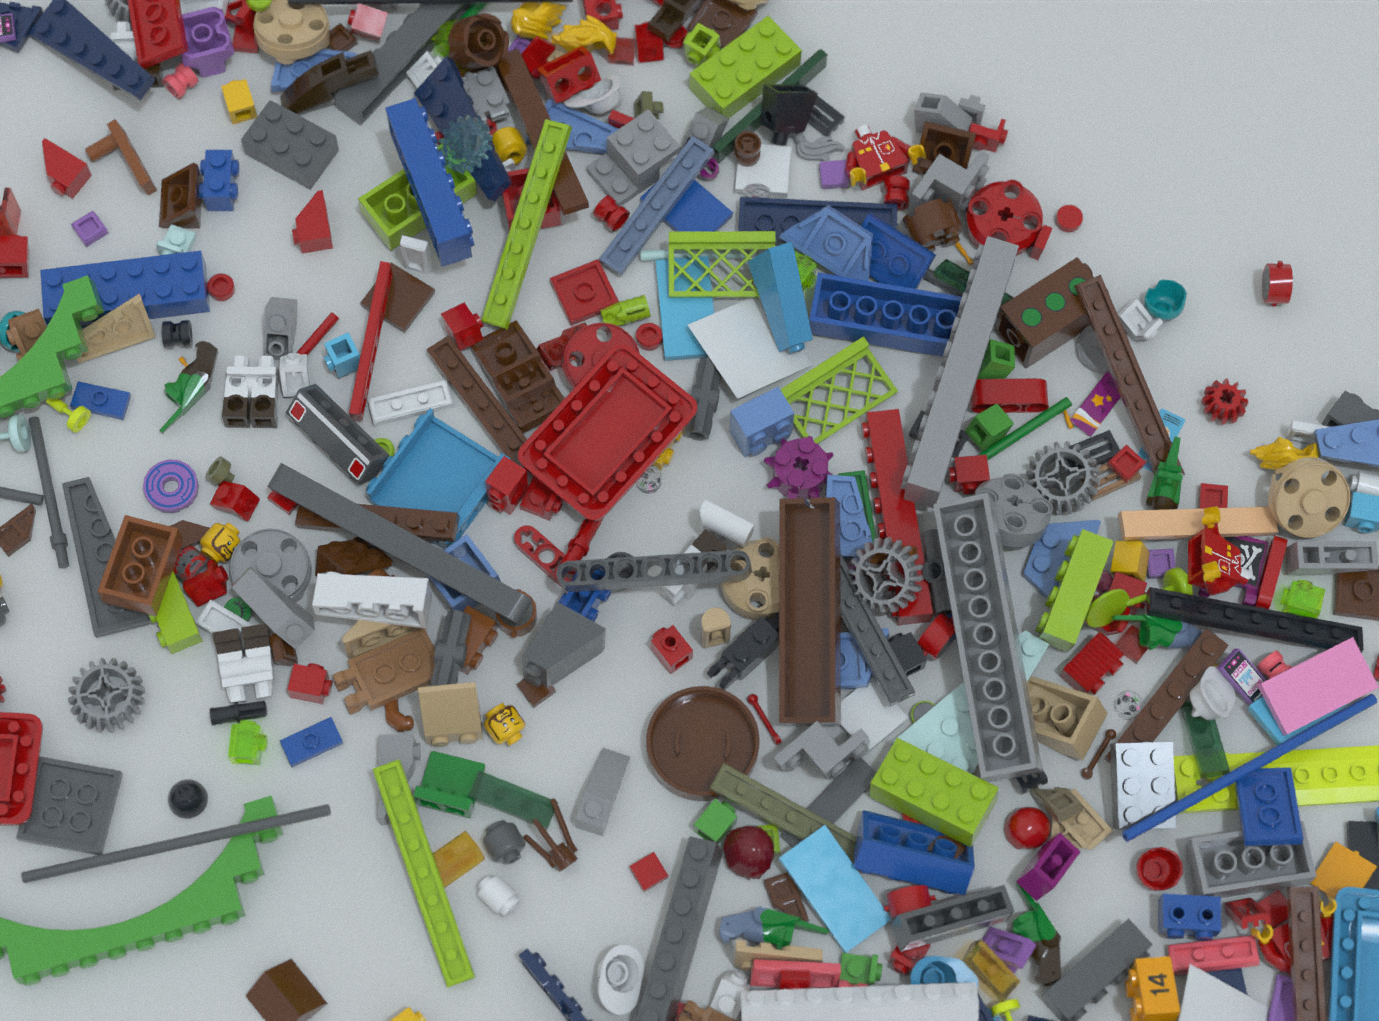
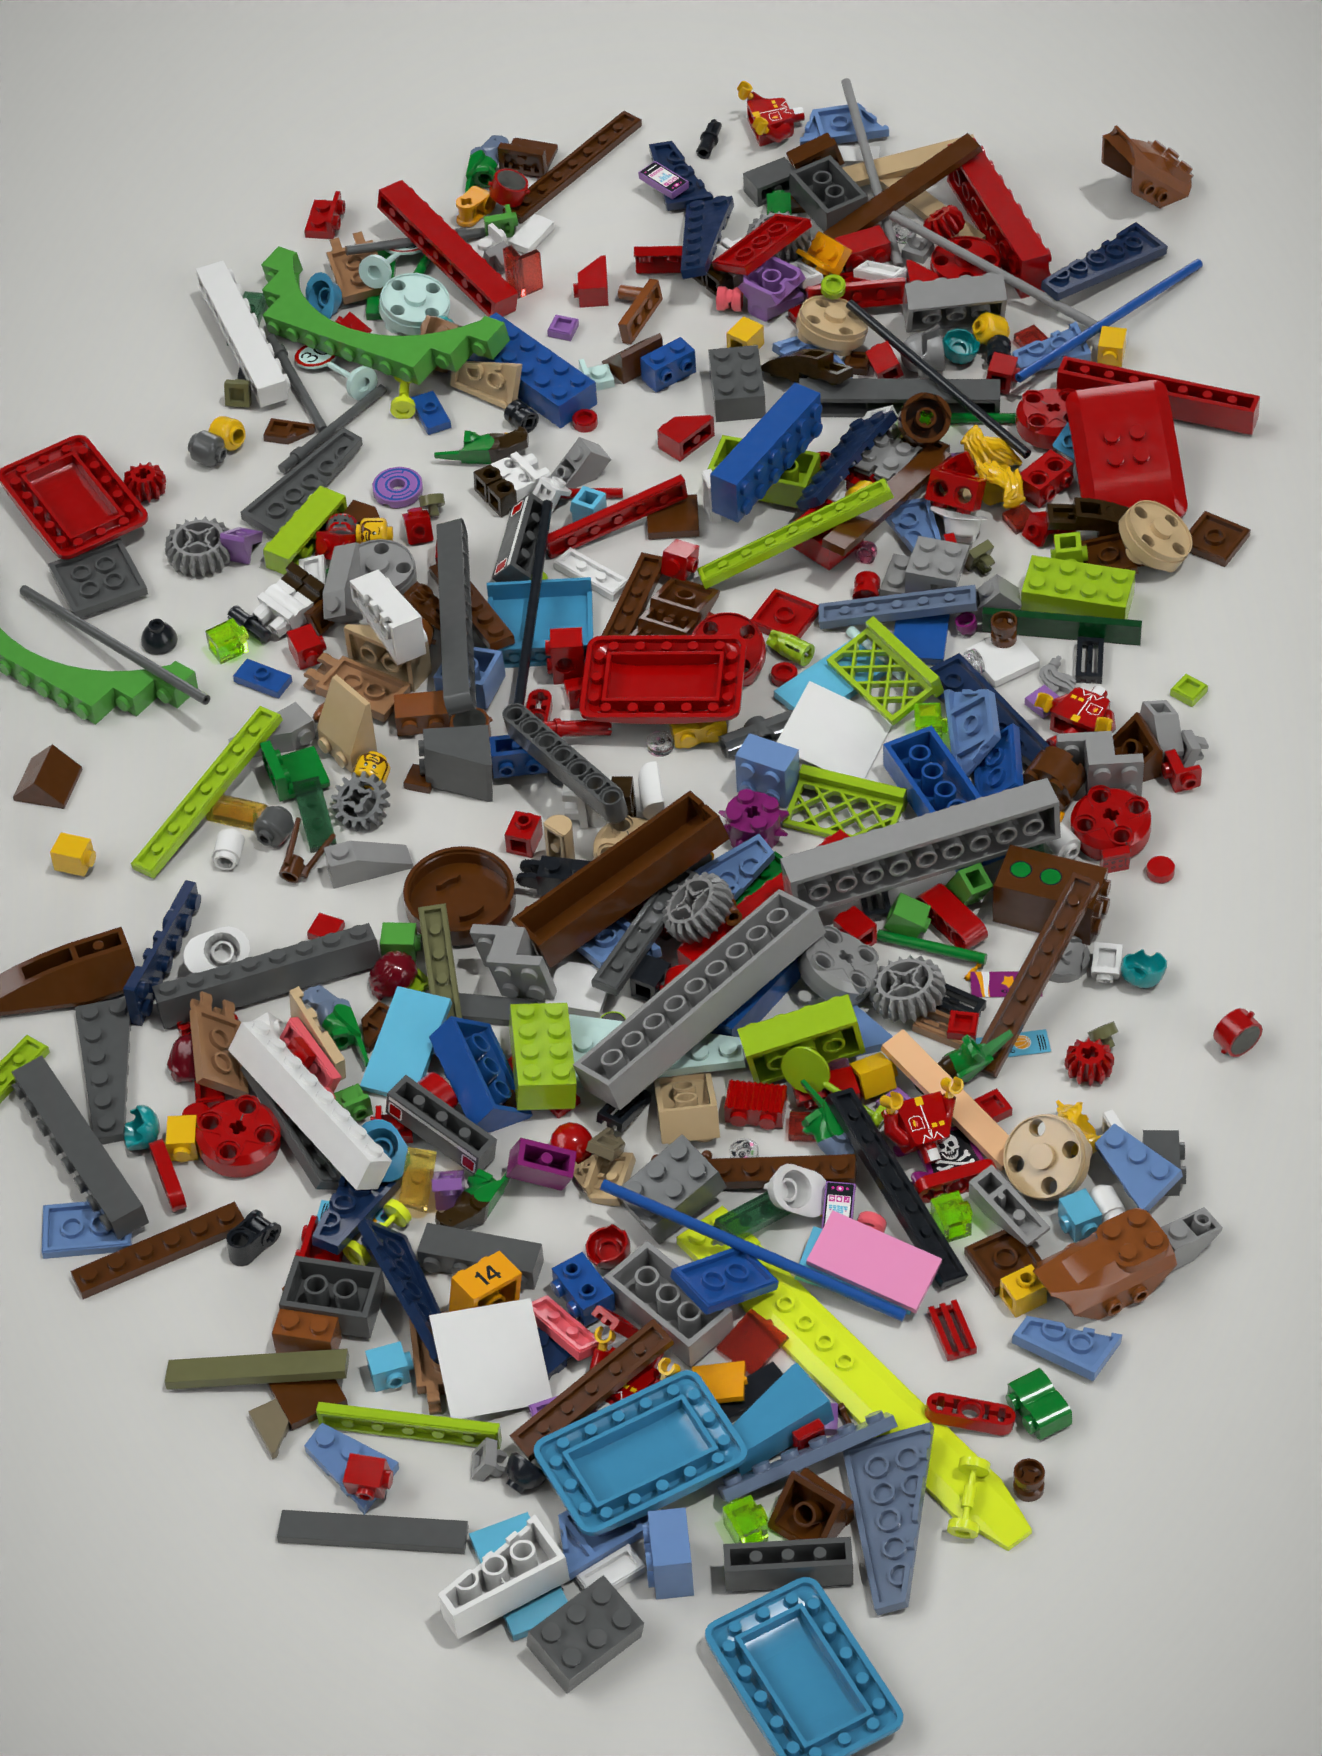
camera: 60 degrees right, 20 degrees down
dark orange brick [97,515,183,616] -> none
dark grey piece [430,610,472,686] -> none
clear light blue gear [438,115,493,174] -> none
dark azure slope [748,242,813,354] -> none
black torso [761,84,818,146] -> none
none -> medium lavender slope [220,527,263,564]
none -> dark grey gear [331,771,391,831]
none -> black piece [514,500,553,705]
none -> red bracket [634,246,683,274]
none -> clear red piece [716,1308,789,1375]
none -> olive tile [1087,1021,1119,1048]
none -> lime tile [1170,674,1208,707]

